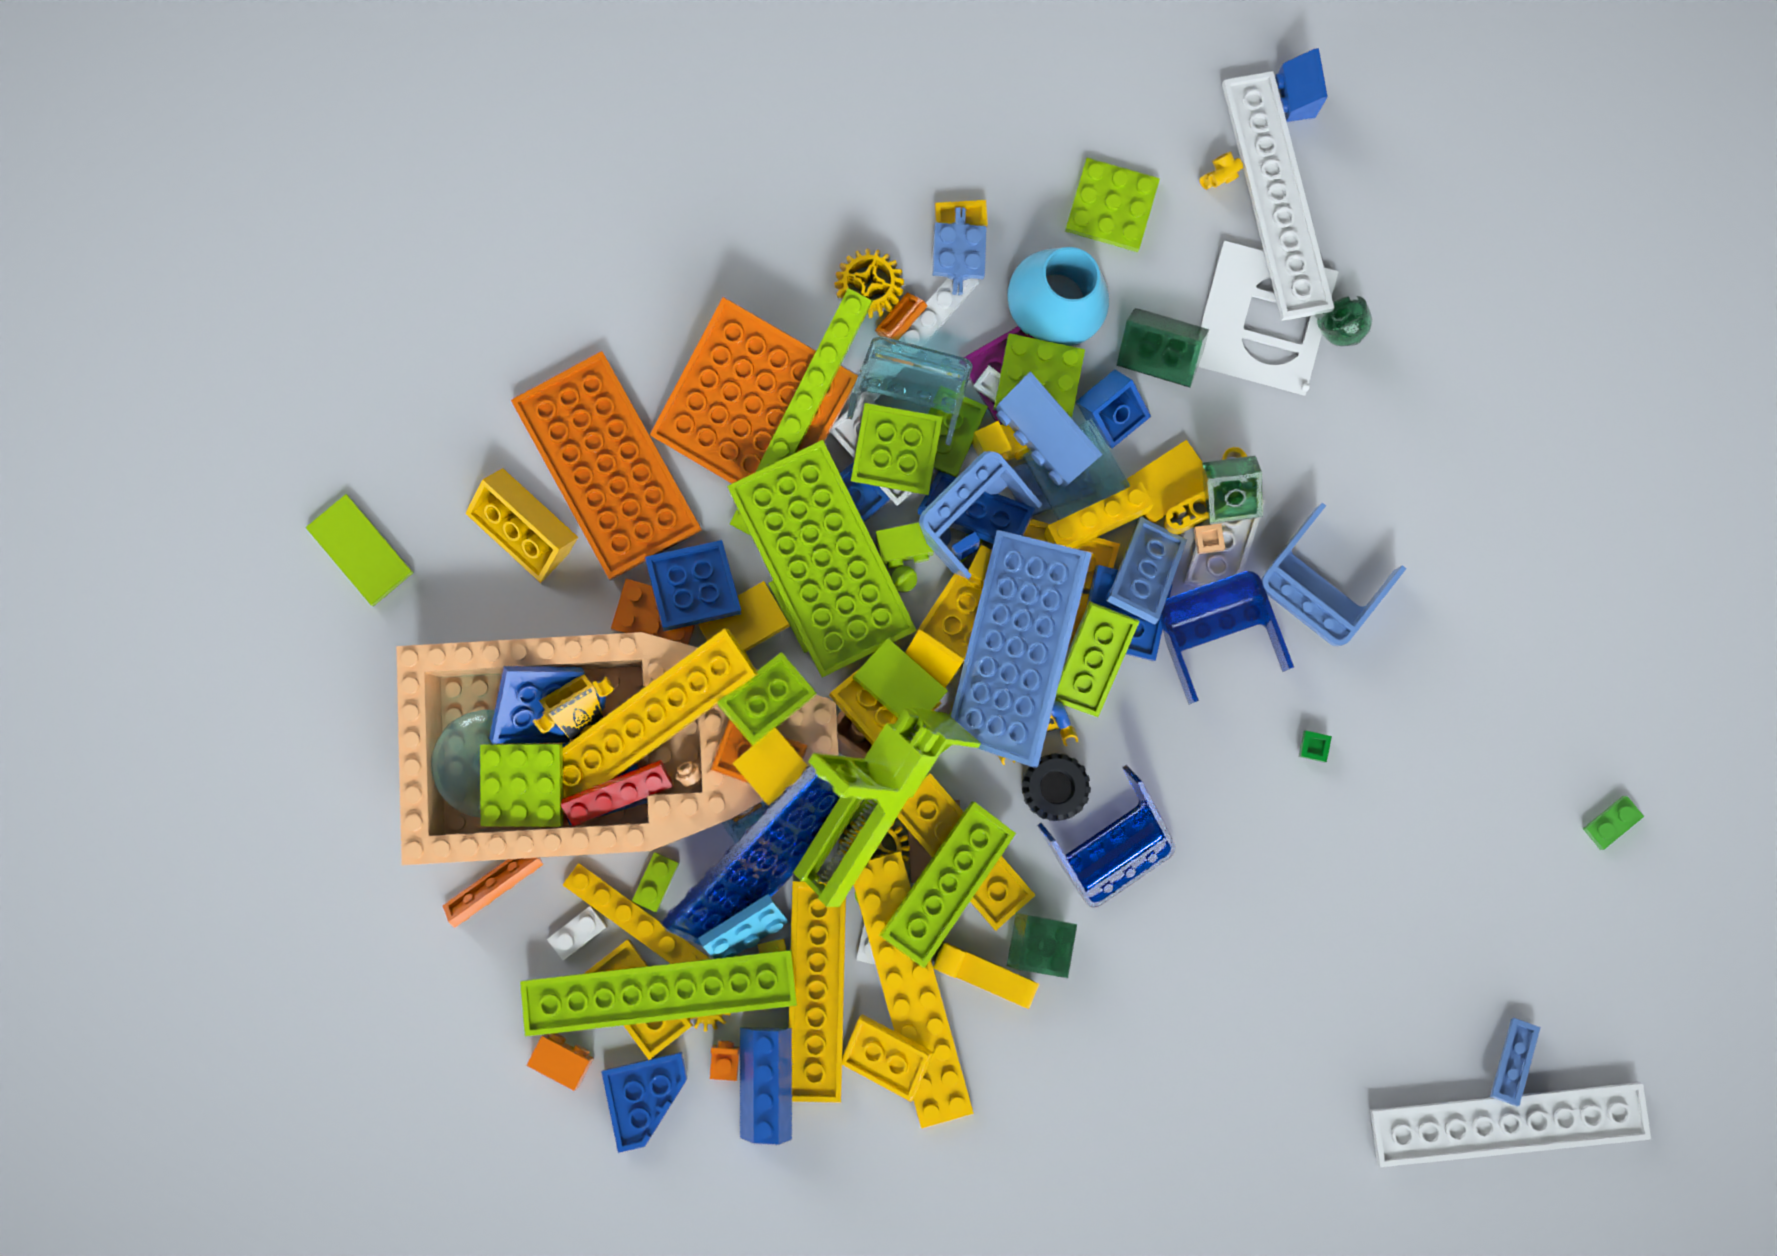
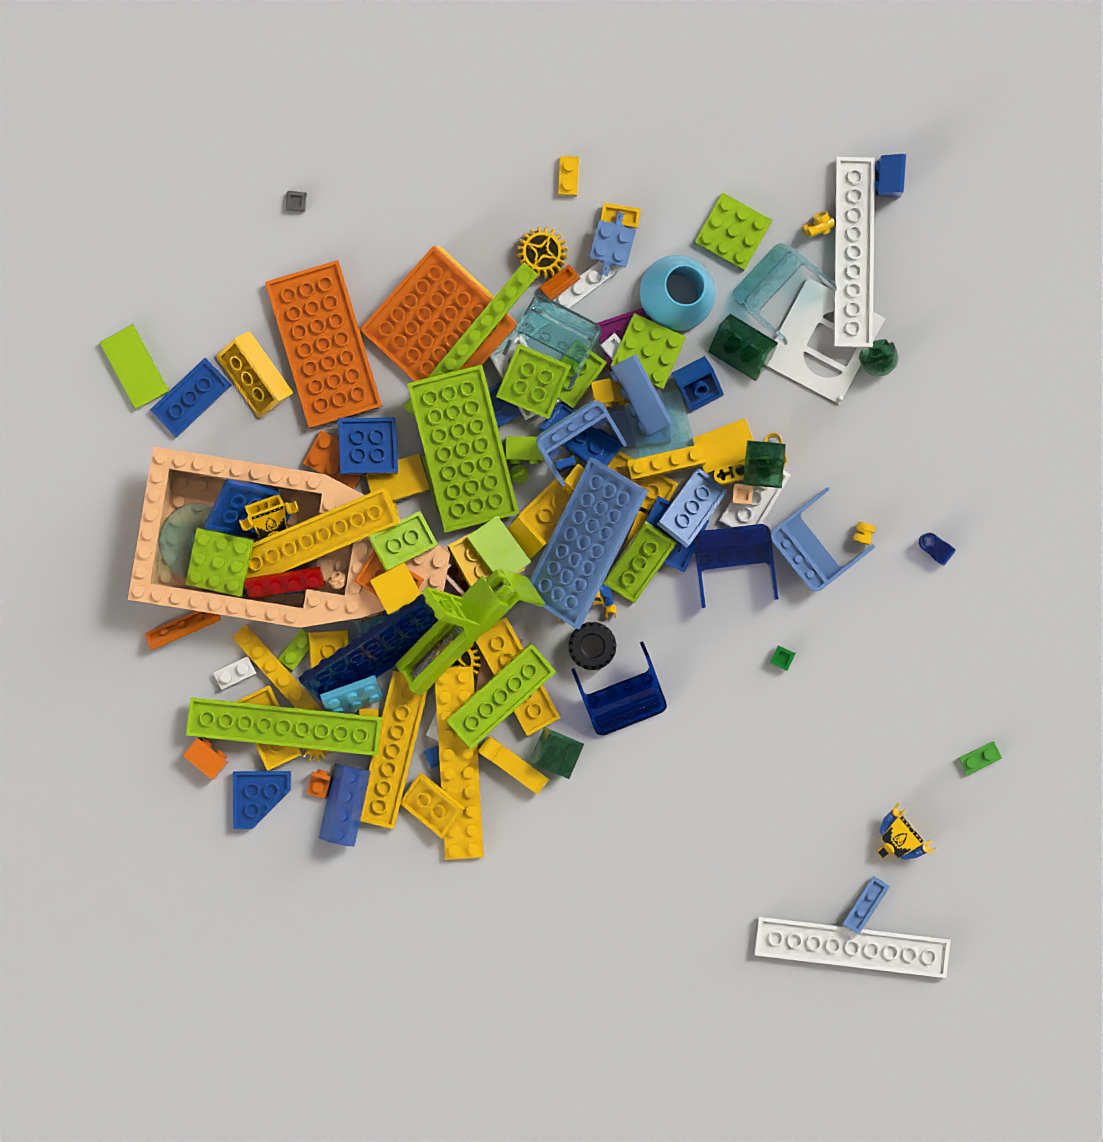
camera: 15 degrees right, 5 degrees up
none -> blue tile [150,358,232,438]
none -> flat silver tile [286,191,307,212]
none -> yellow plate [308,630,350,671]
none -> blue tile [424,745,440,769]
none -> yellow plate [558,156,579,196]
none -> clear light blue windscreen [733,243,837,345]
none -> yellow wheel [852,521,876,545]
none -> torso [876,803,937,860]
none -> clear blue piece [918,533,956,566]

